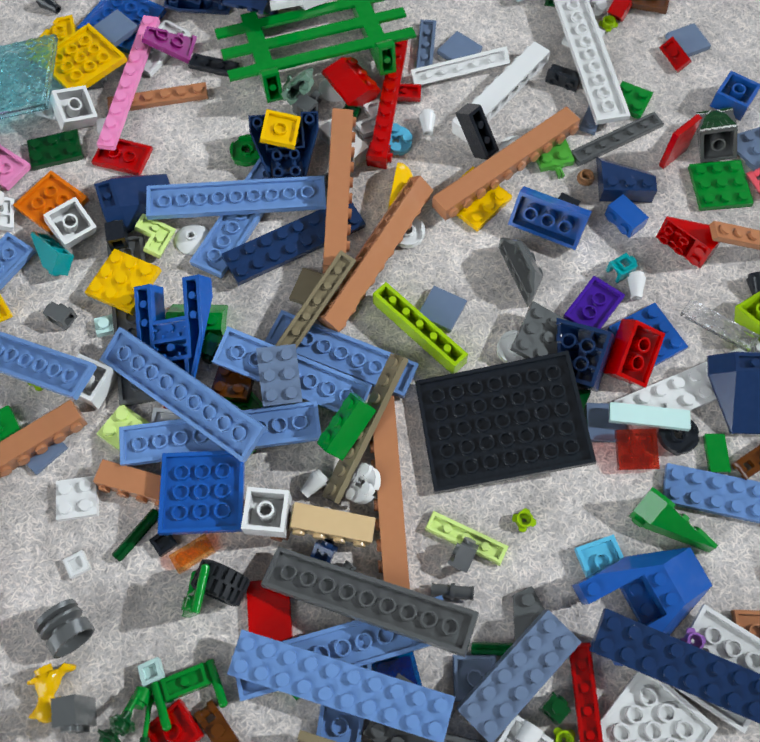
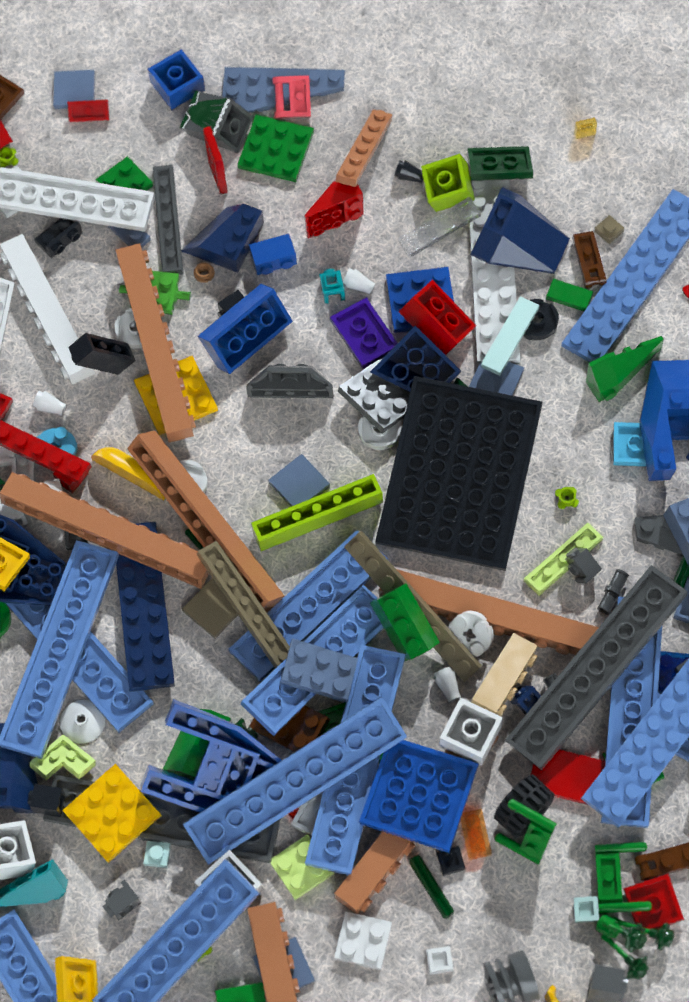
camera: 65 degrees left, 0 degrees up
clear red plate [614,429,660,470] -> none

